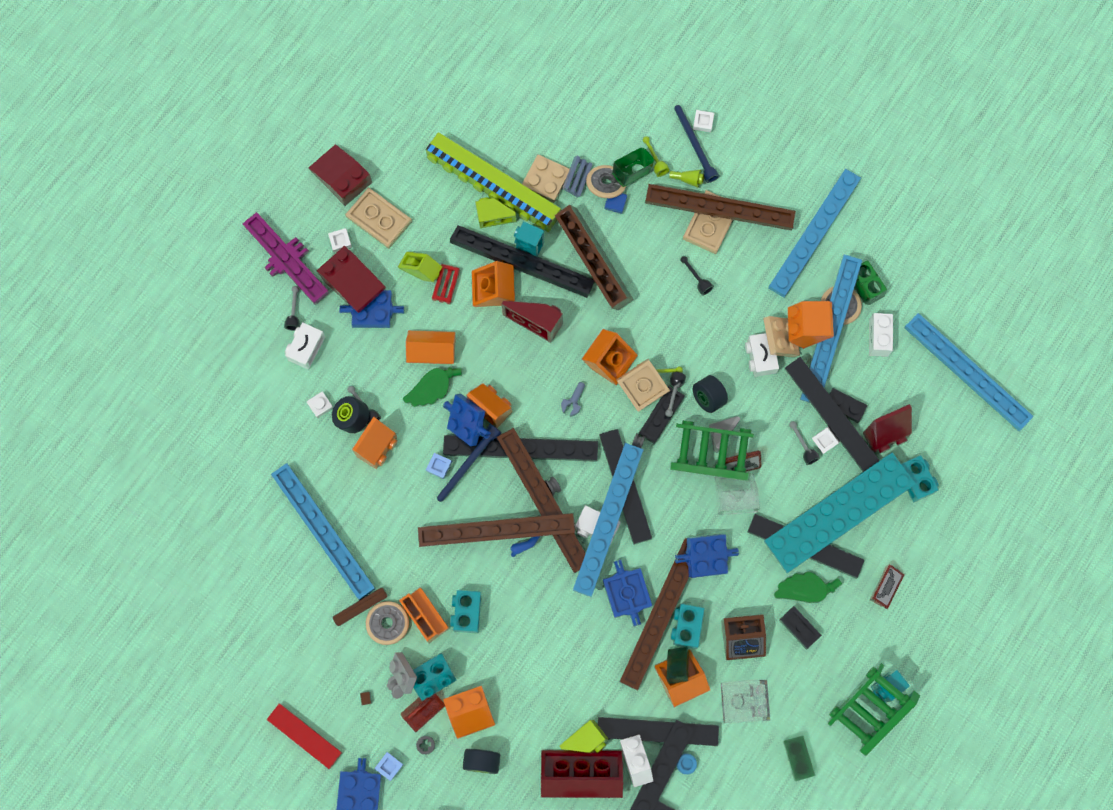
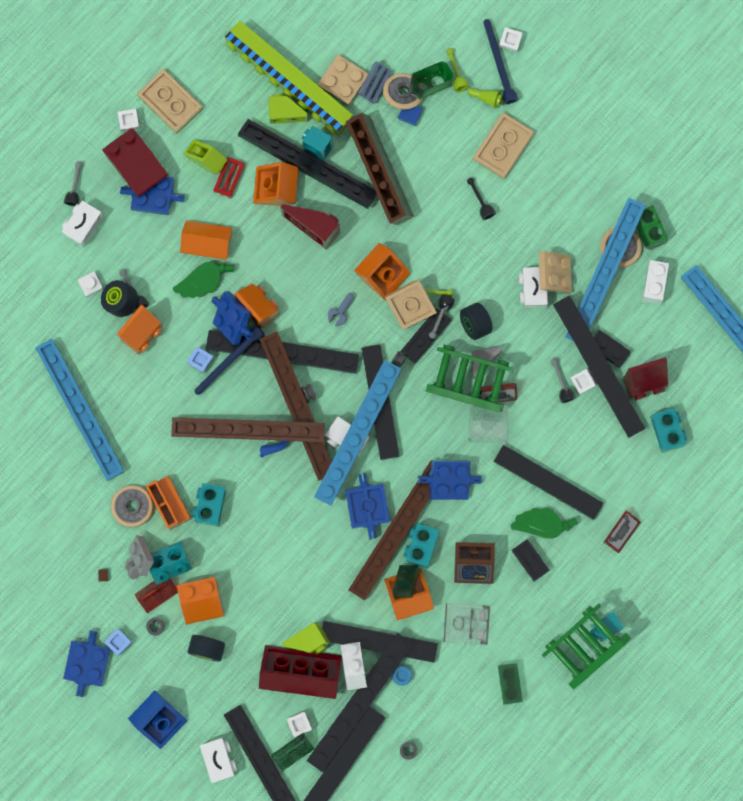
camera: 10 degrees right, 5 degrees up
magenta hinge [242,212,329,305] -> none
red tile [266,703,342,769] -> none
dark red slope [308,144,372,206] -> none
reddish brown axle [333,588,387,626] -> none
reddish brown plate [645,184,796,231] -> none
teal plate [764,452,916,573] -> none
dark azure plate [768,169,861,298] -> none
orange slope [788,301,834,349] -> none

